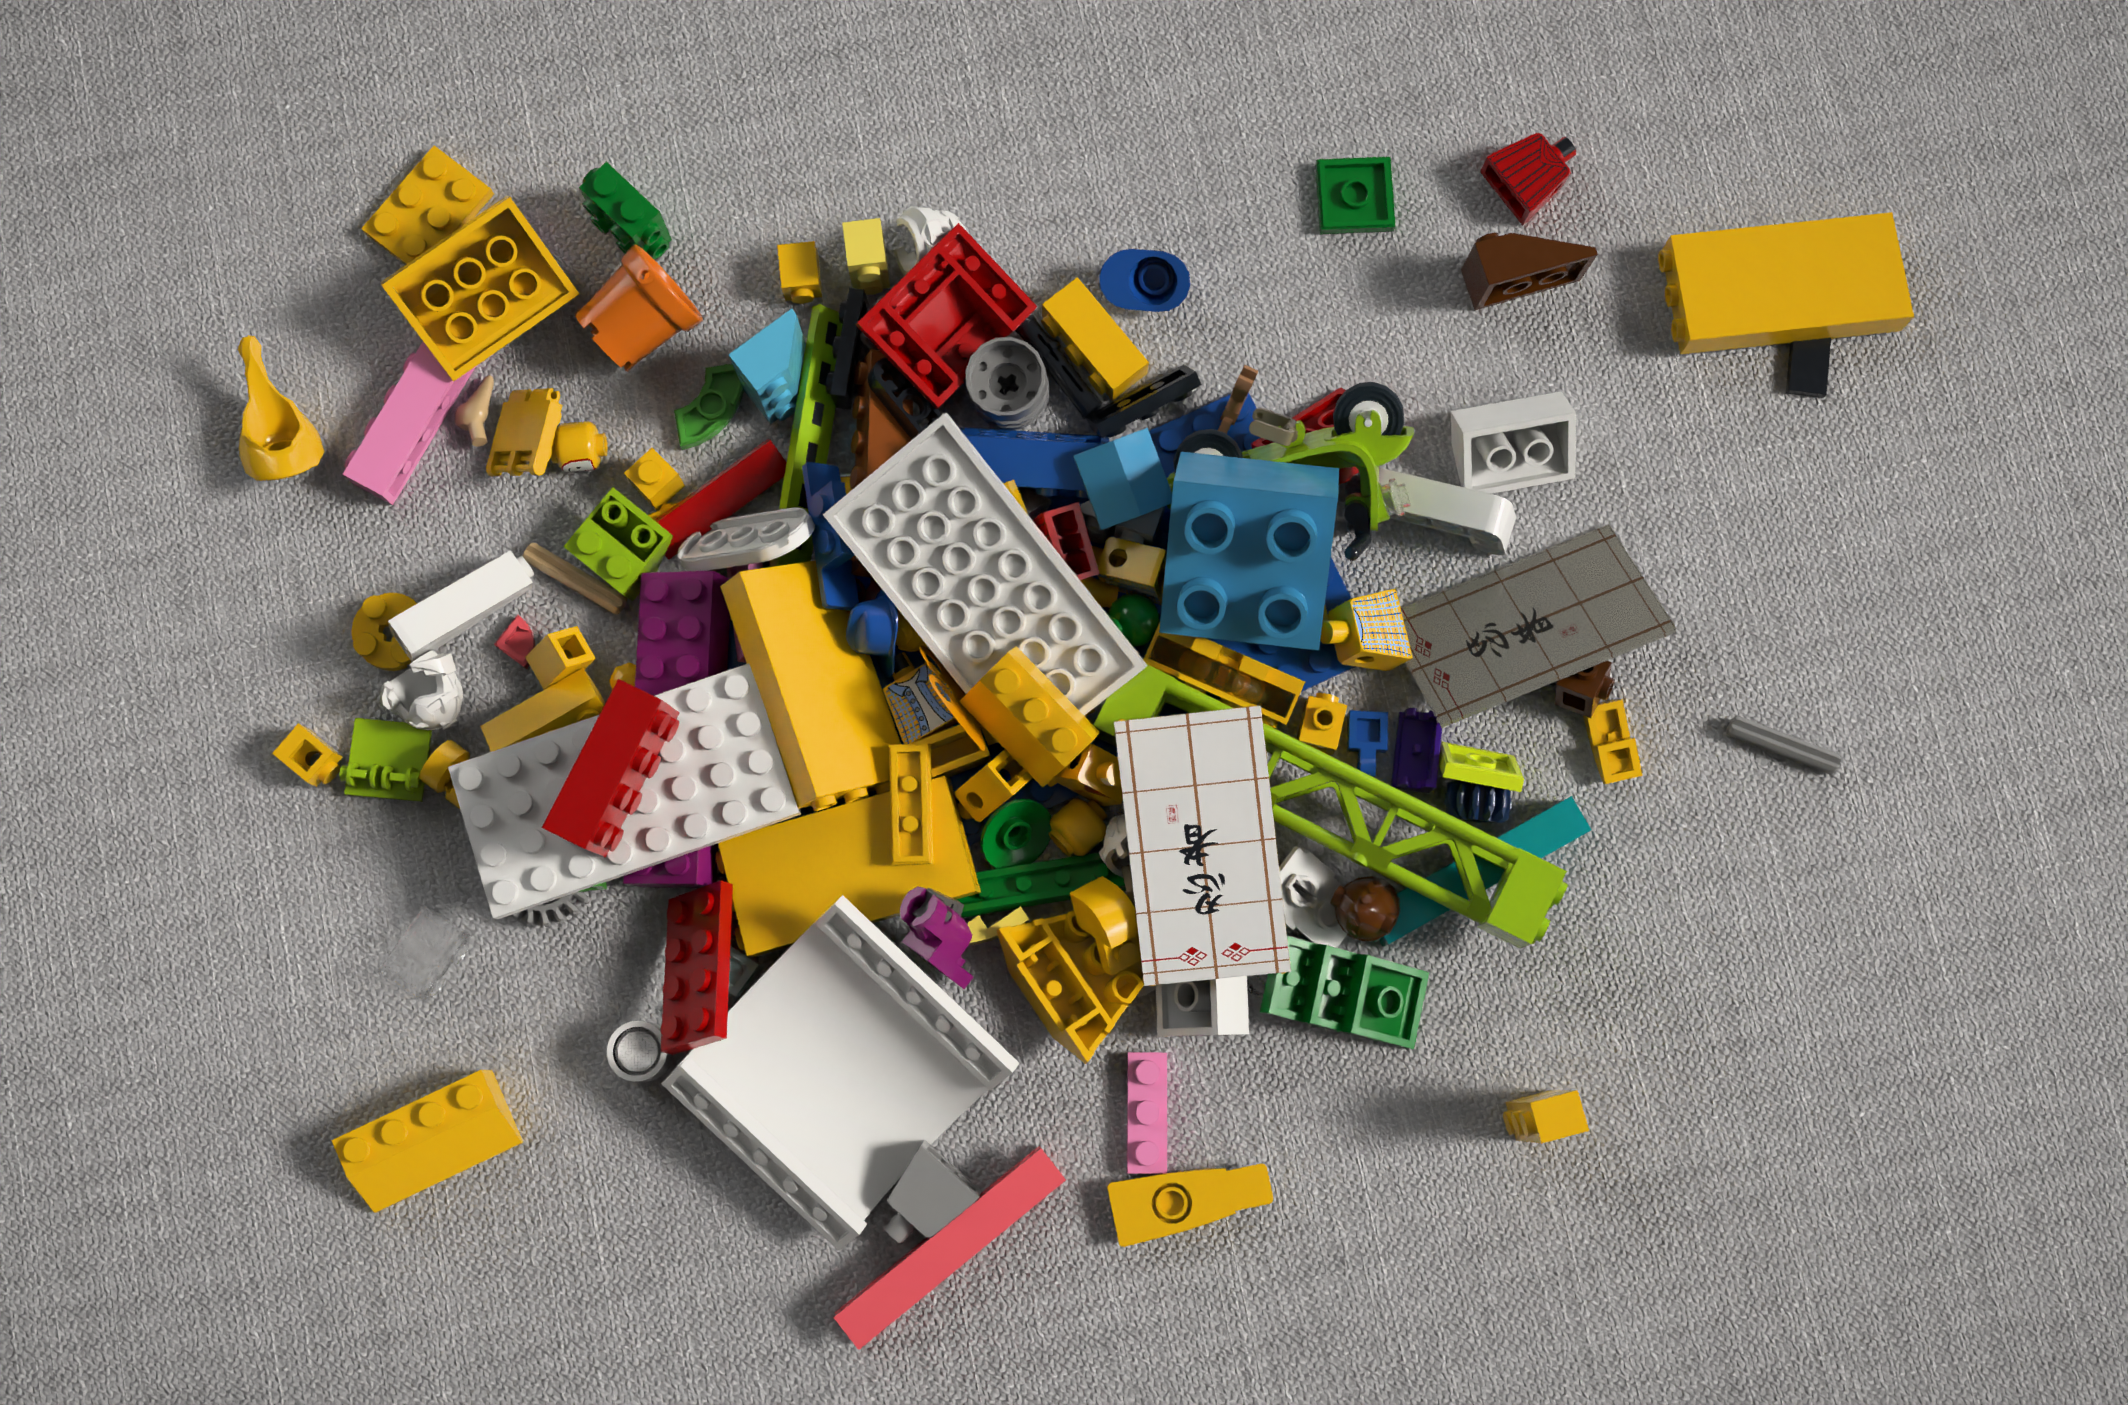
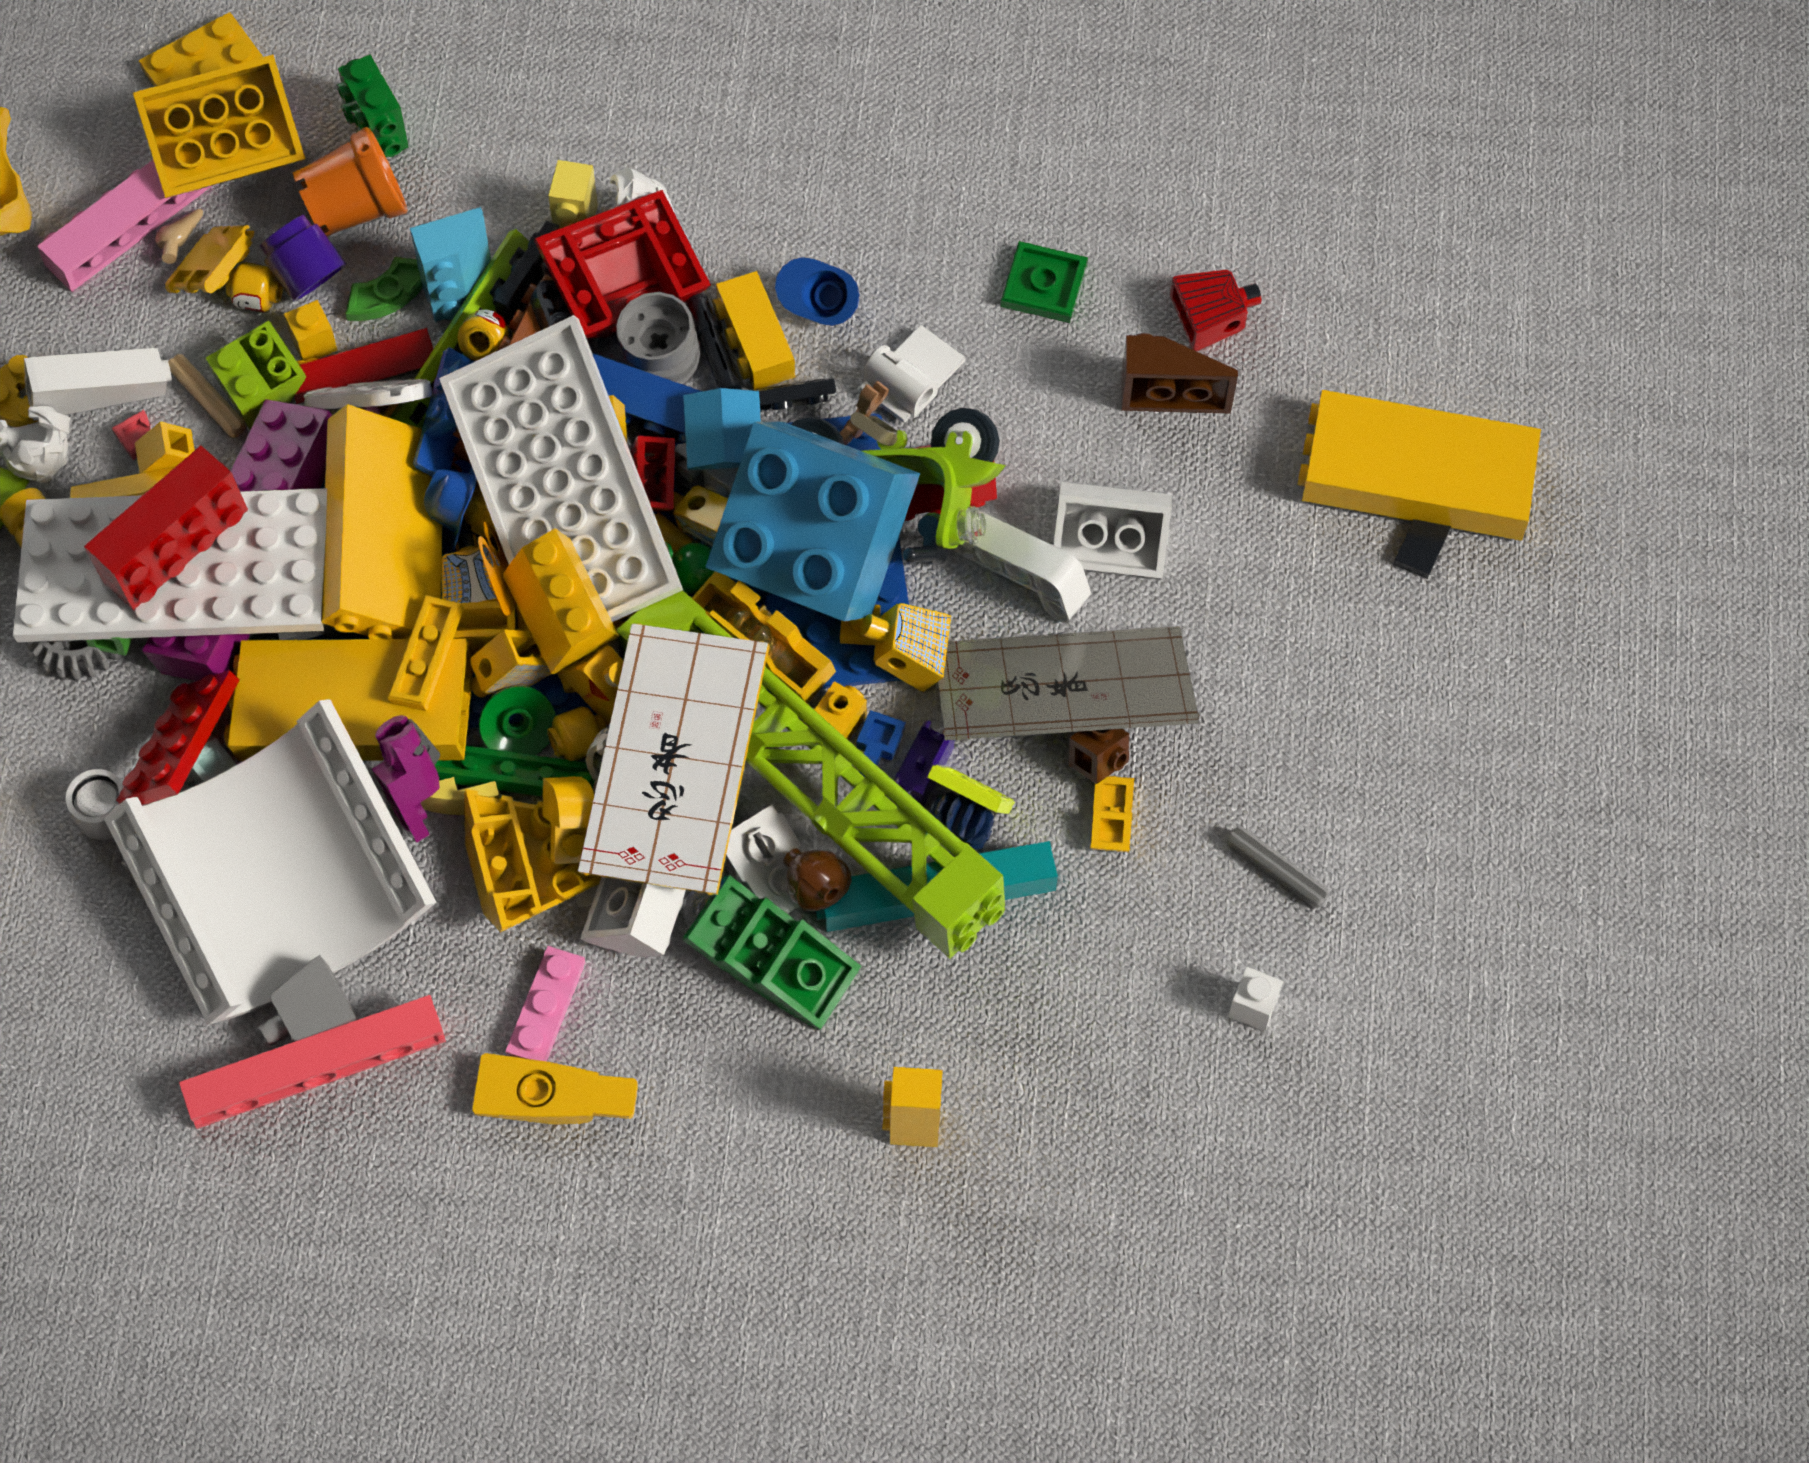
camera: 20 degrees right, 15 degrees down
yellow brick [777,241,822,304] -> none
none -> dark purple piece [260,215,347,302]
none -> yellow head [457,309,509,361]
none -> white piece [860,325,965,423]
none -> white brick [1228,967,1284,1032]

